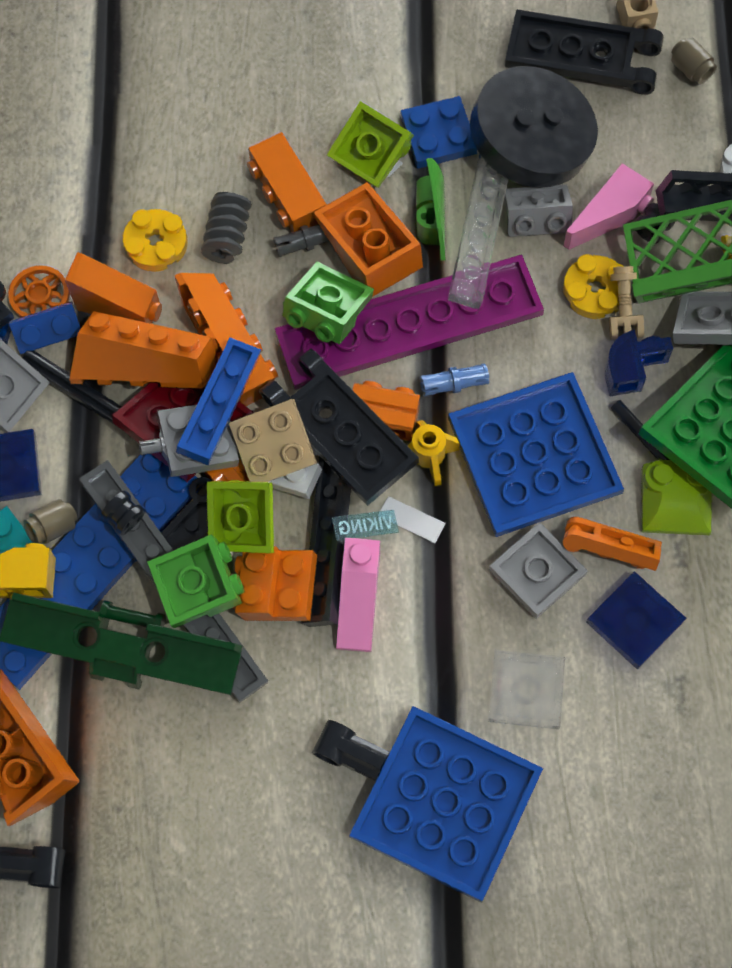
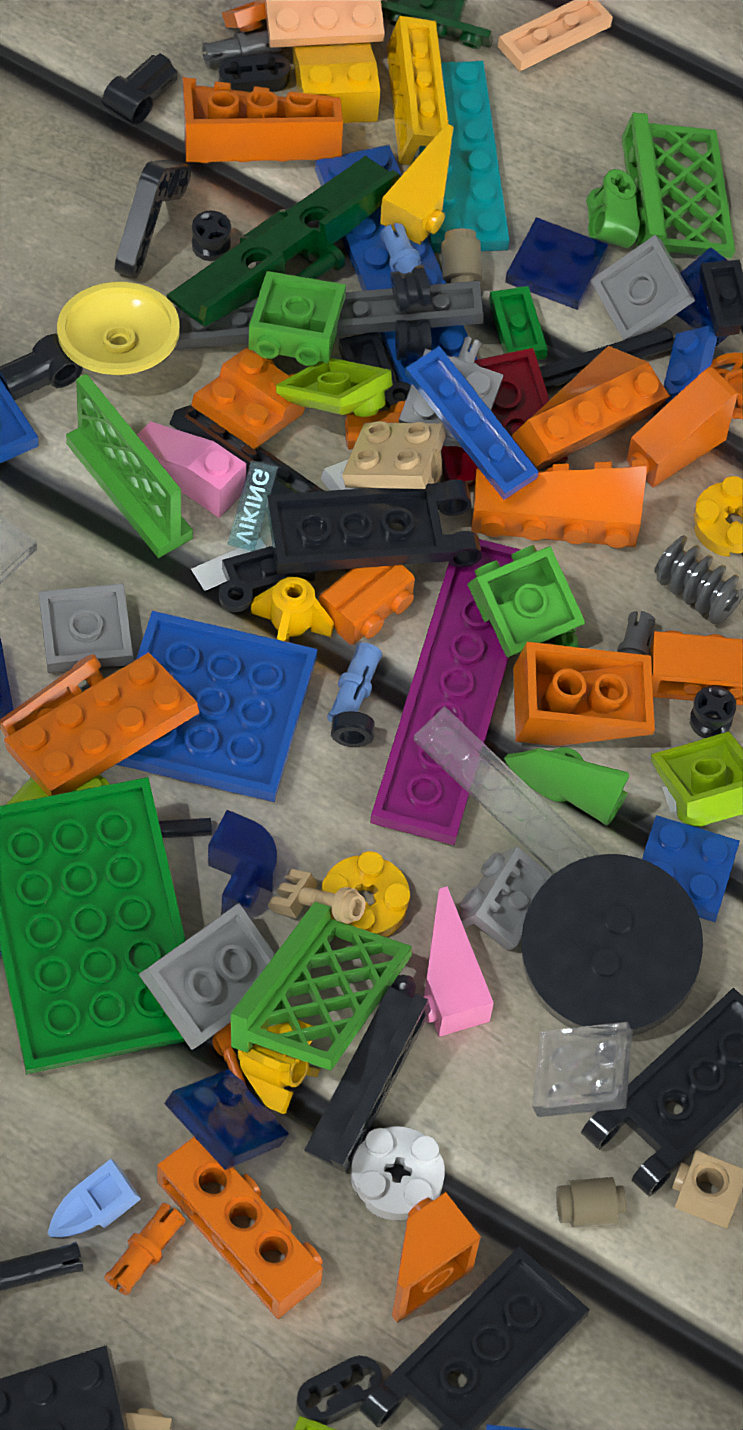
camera: 115 degrees right, 10 degrees down
none -> orange plate [4,652,199,796]
none -> light yellow dish [57,282,180,375]
none -> bright green fence [66,373,193,558]
none -> black beam [115,159,192,279]
none -> black wheel [191,210,231,261]
none -> black hinge [219,546,316,612]
none -> black tile [331,711,375,747]
none -> medium blue pin [380,223,421,273]
none -> black wheel [395,319,431,361]
none -> green plate [489,286,547,360]
none -> clear plate [532,1022,633,1117]
none -> black wheel [690,686,736,738]

